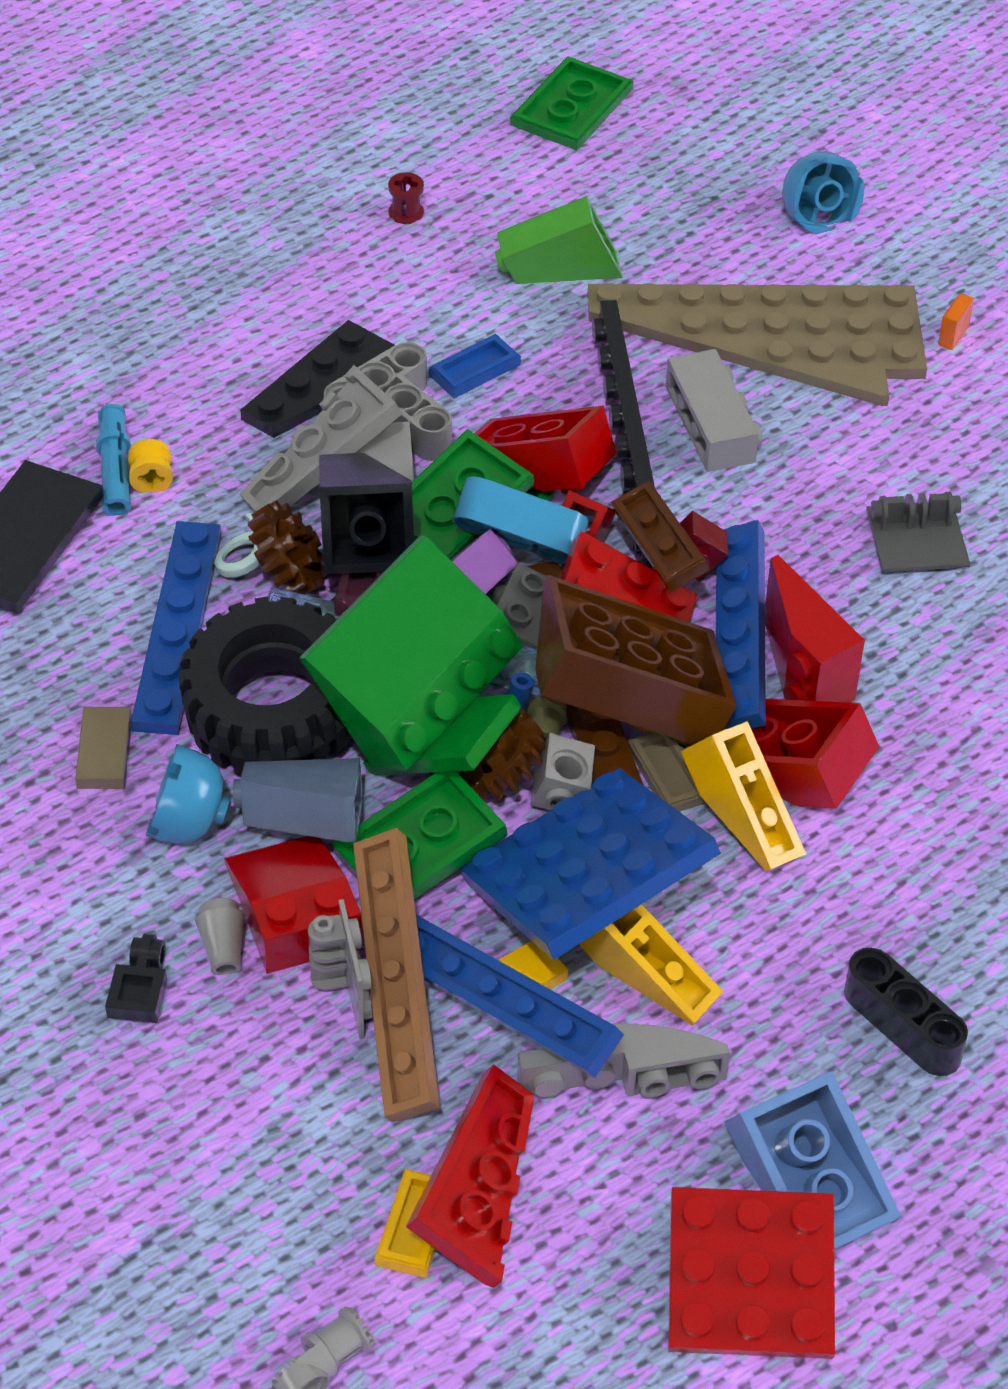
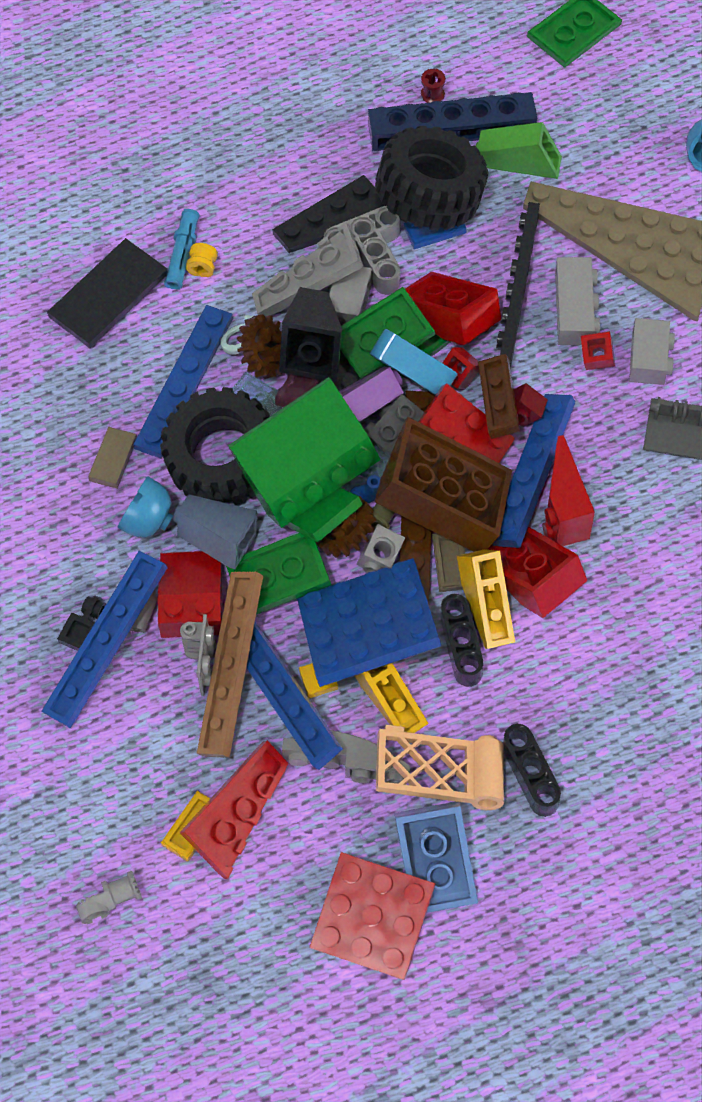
camera: 20 degrees right, 15 degrees up
none -> blue plate [41,550,168,729]
none -> dark blue brick [368,92,538,152]
none -> black tyre [375,126,488,230]
none -> light nougat piece [376,725,504,810]
none -> black beam [440,594,483,687]
none -> red plate [581,331,615,370]
none -> light grey brick [629,318,675,385]

